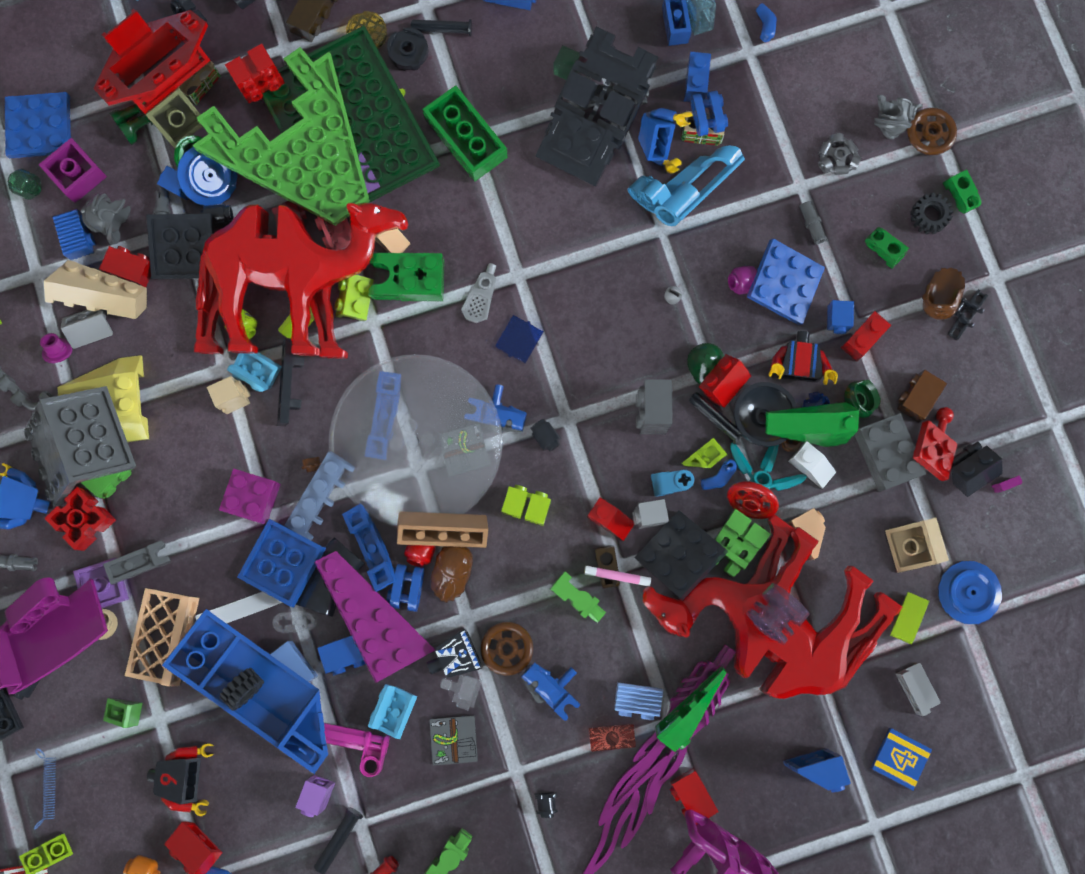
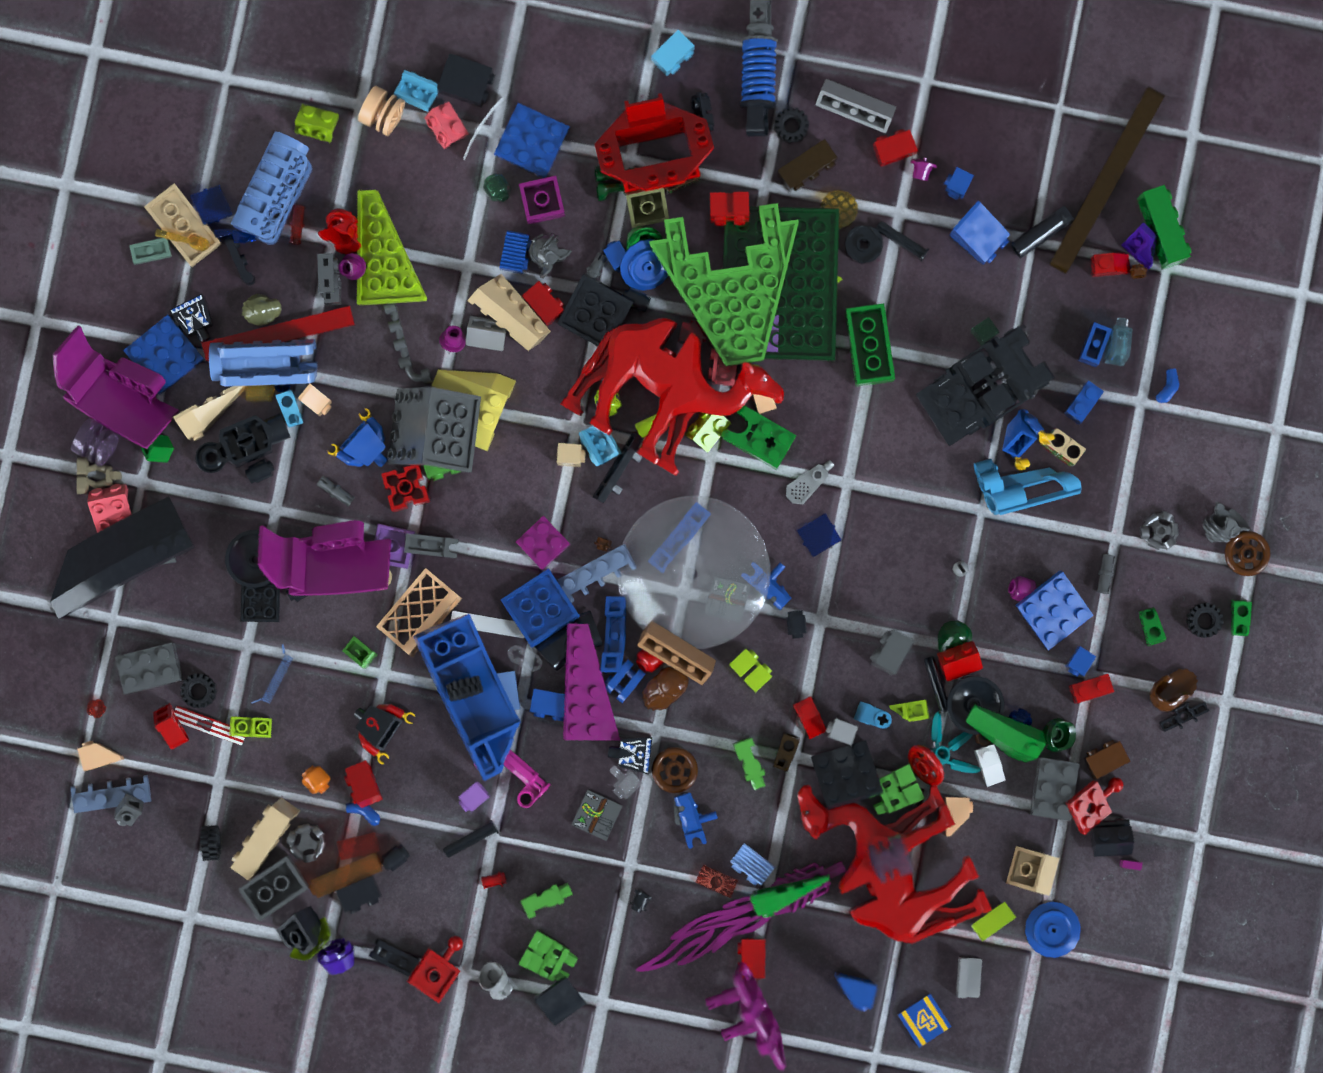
camera: 25 degrees right, 5 degrees up
medium azure bracket [368,684,417,739] -> none
bright pink bar [584,566,651,586] -> none
blue brick [690,91,728,136] -> none
blue arm [701,459,737,490] -> none
torso [768,331,838,385] -> none

